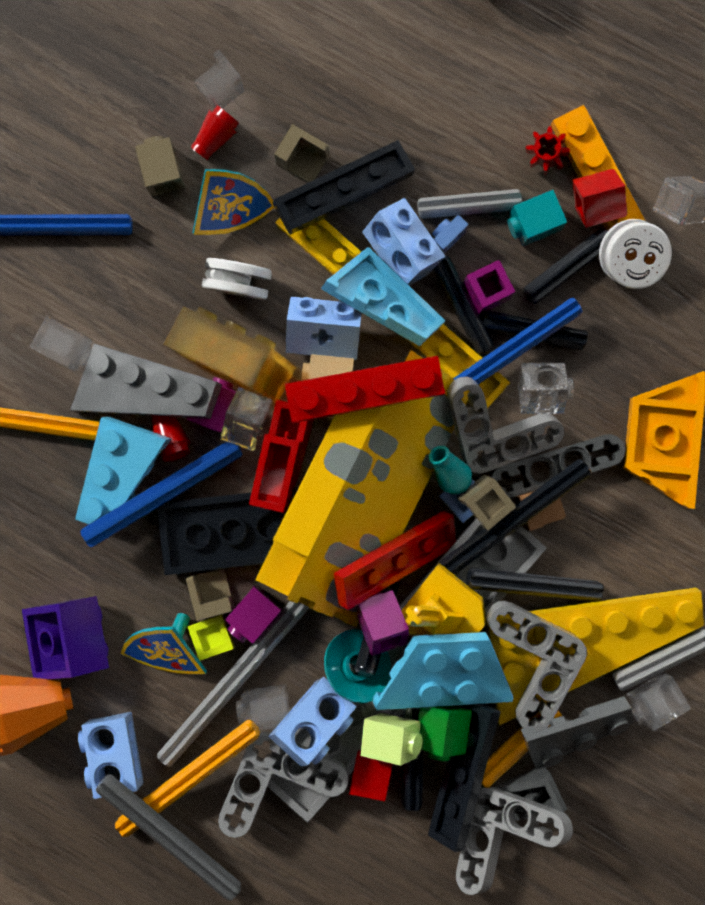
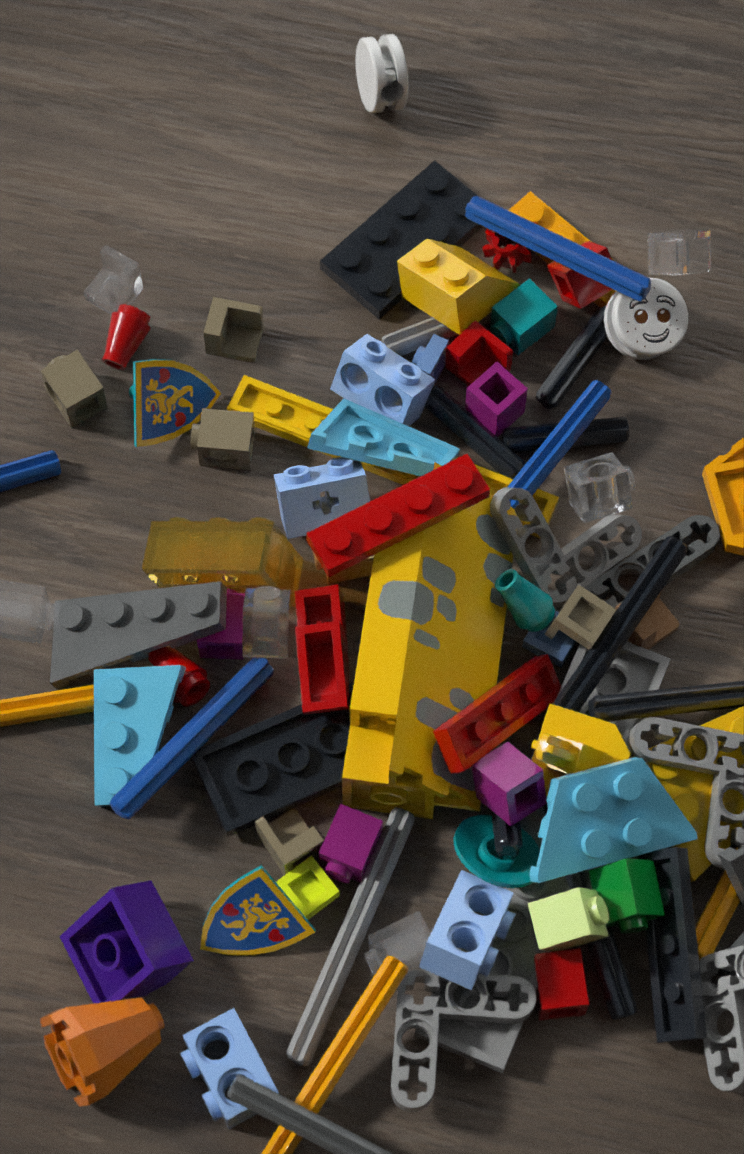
camera: 20 degrees left, 20 degrees down
white head [202,258,272,300] -> none
black plate [273,140,415,235] -> none
none -> dark tan brick [191,408,255,470]
none -> black plate [320,160,483,319]
none -> yellow slope [397,239,520,335]
none -> red panel [445,320,513,386]
none -> blue axle [466,196,652,301]

